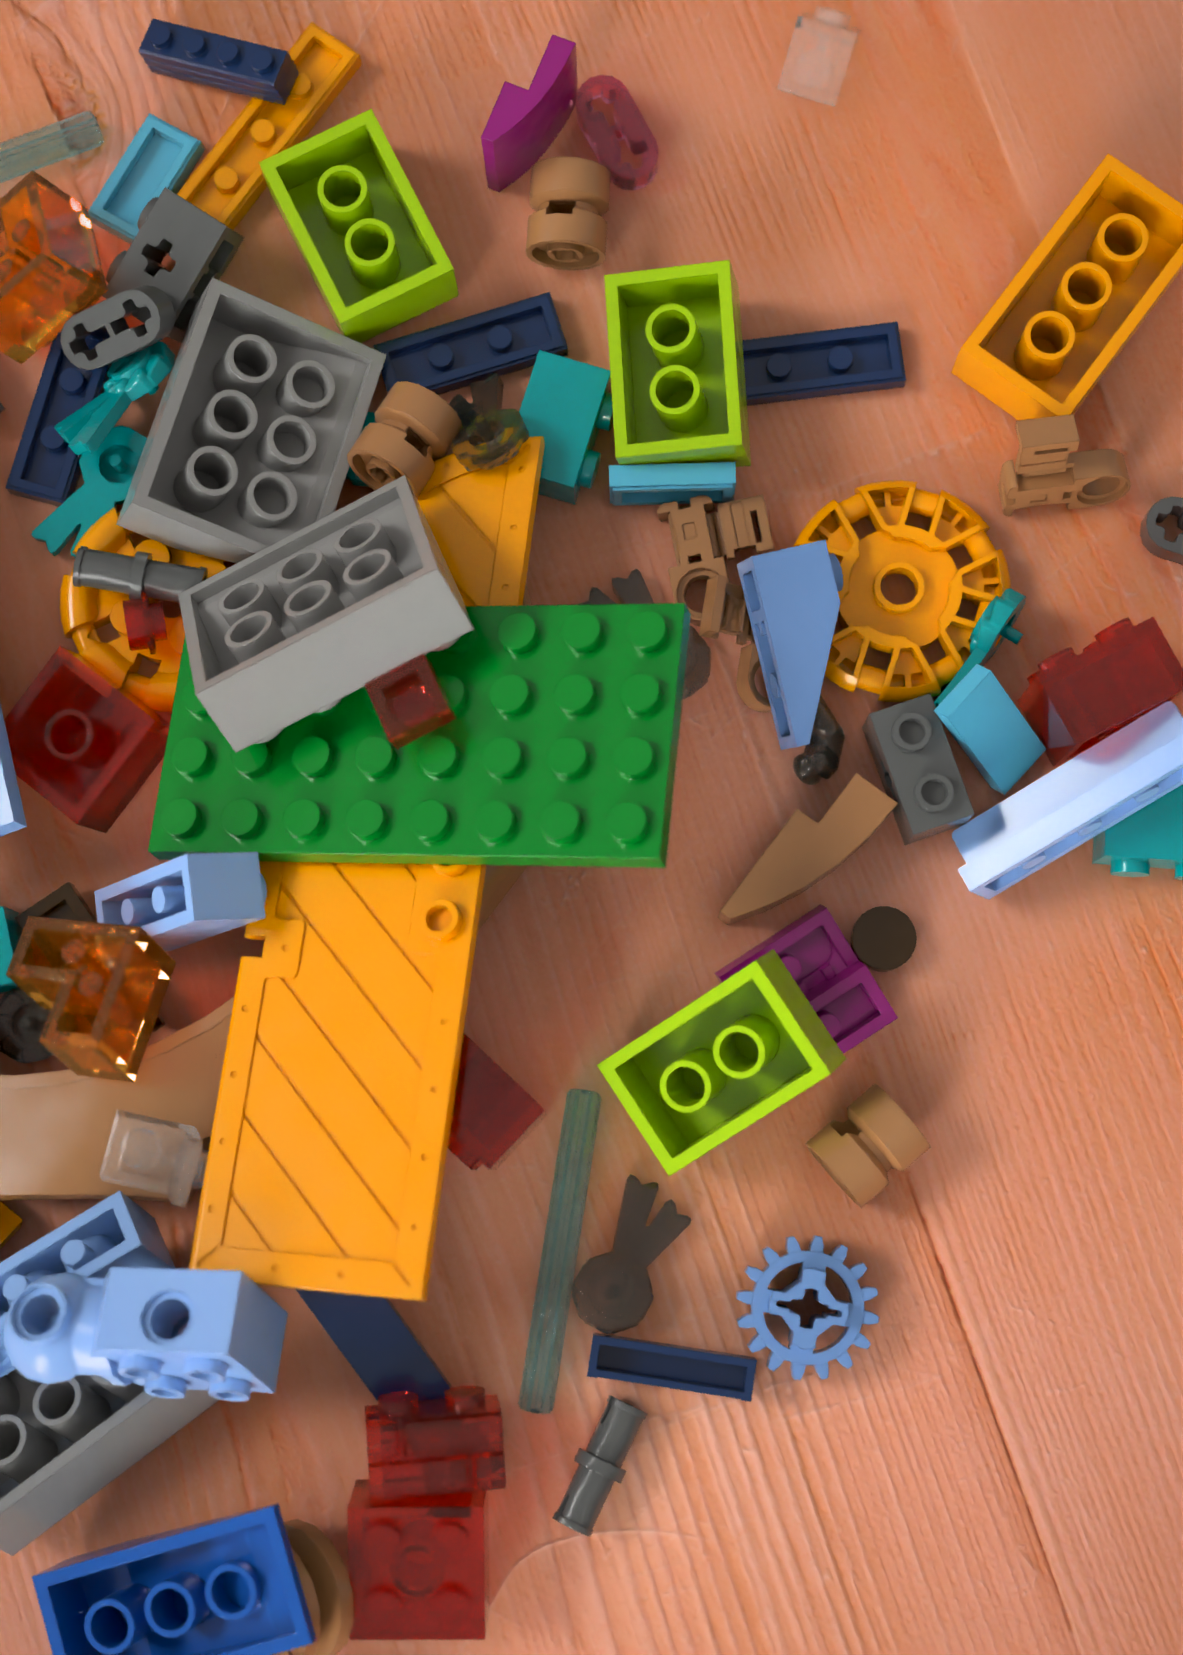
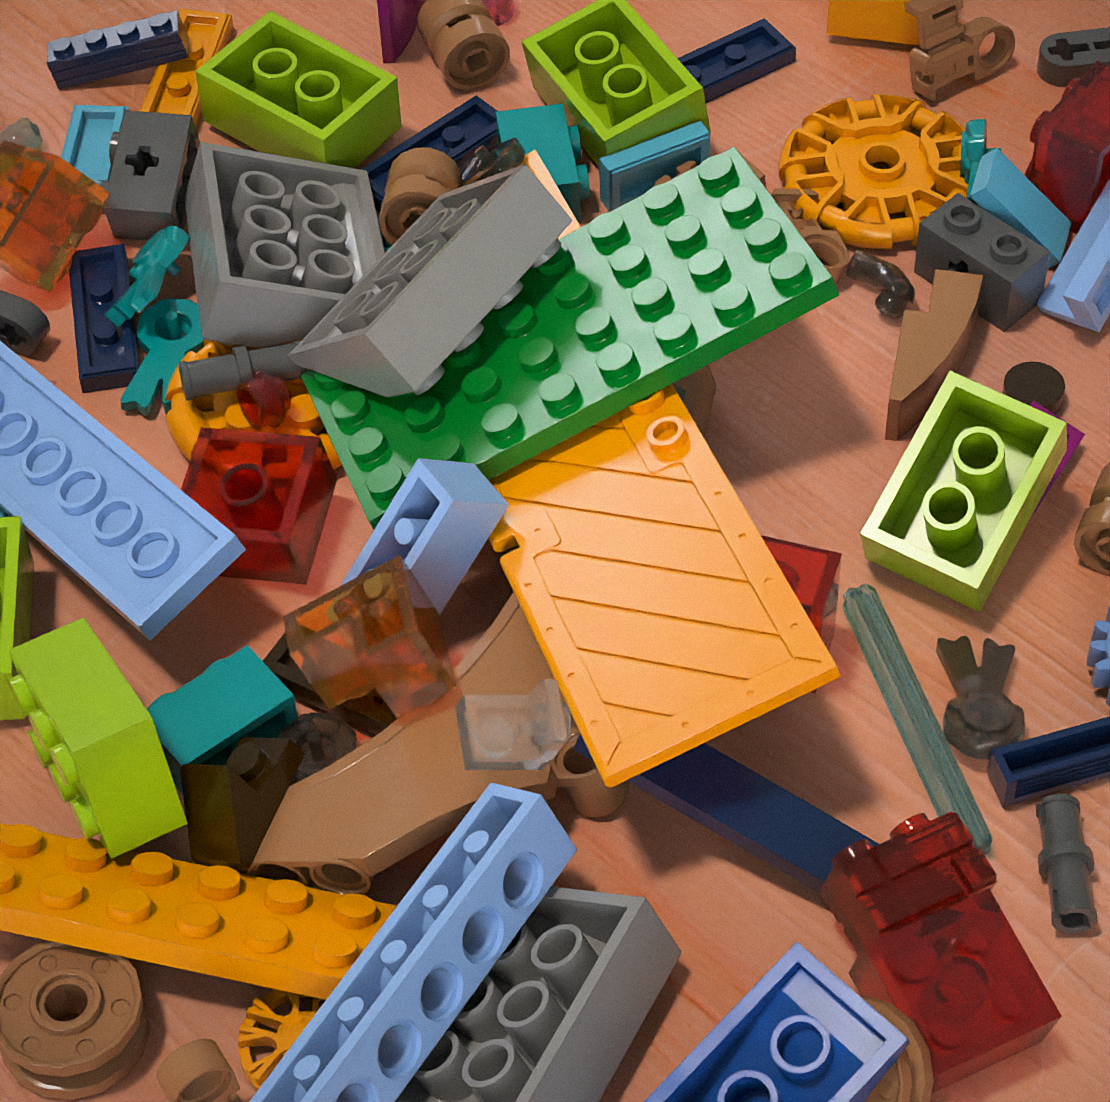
camera: 30 degrees left, 30 degrees down
light blue brick [4,1267,288,1402] -> none
dark grey beam [61,285,175,370] -> none
clear red plate [364,654,456,749] -> none
medium blue slope [737,539,843,750] -> none

